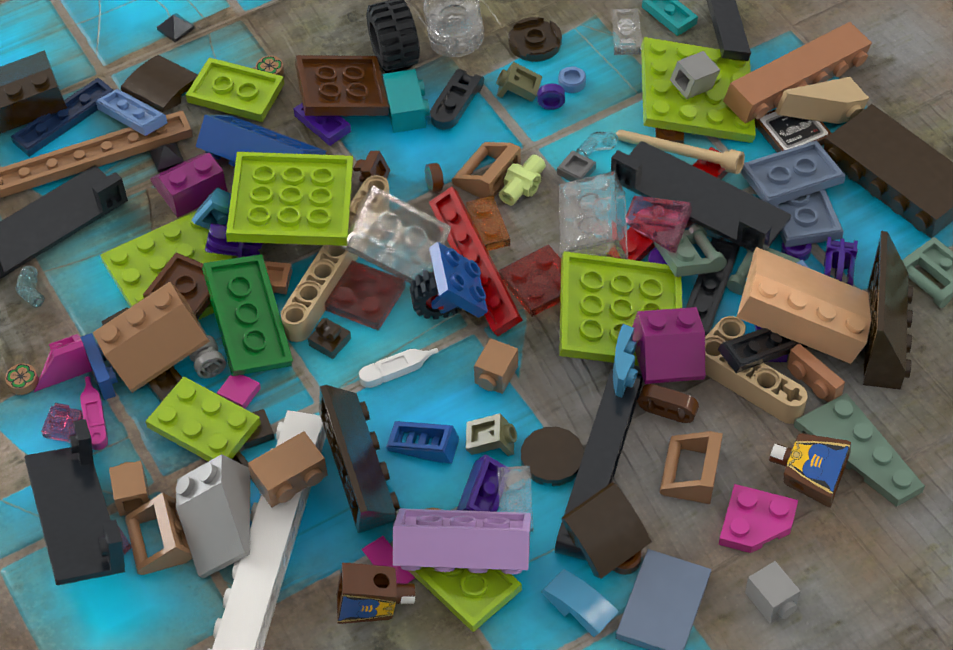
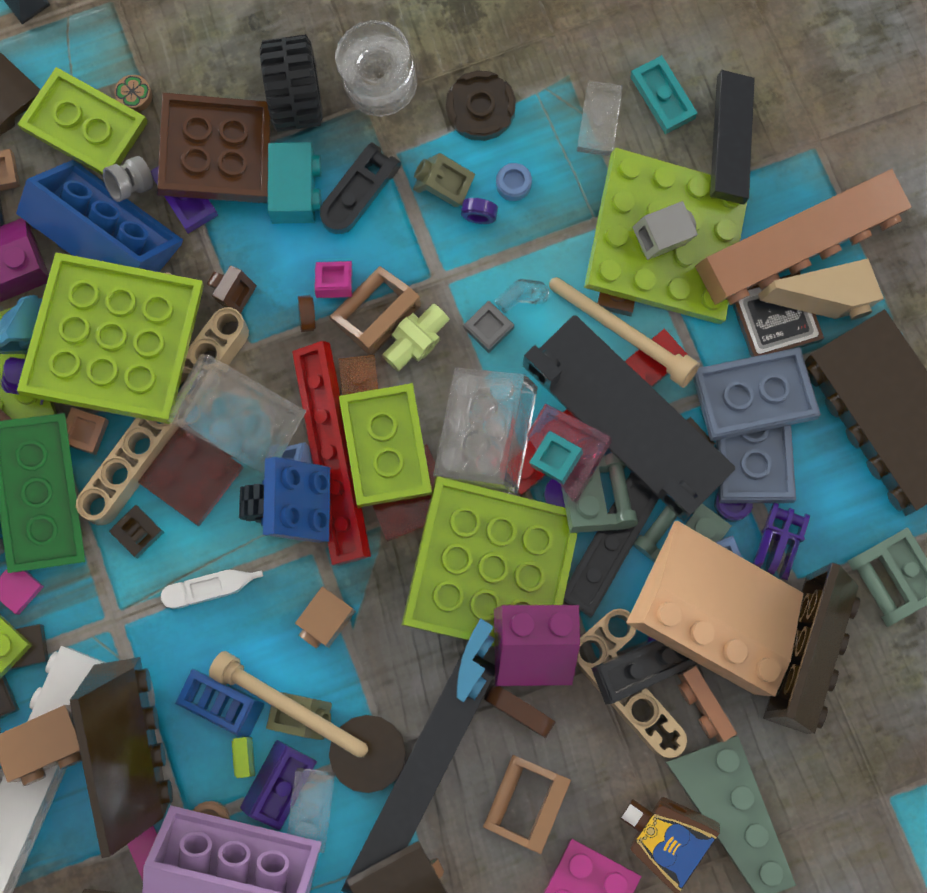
camera: 10 degrees right, 25 degrees up
none -> light grey wheel [103,156,153,202]
none -> tan piece [209,651,368,758]
none -> lime tile [232,737,255,778]
none -> dark pink tile [315,261,353,298]
none -> lime plate [339,383,432,508]
none -> teal plate [529,431,583,485]

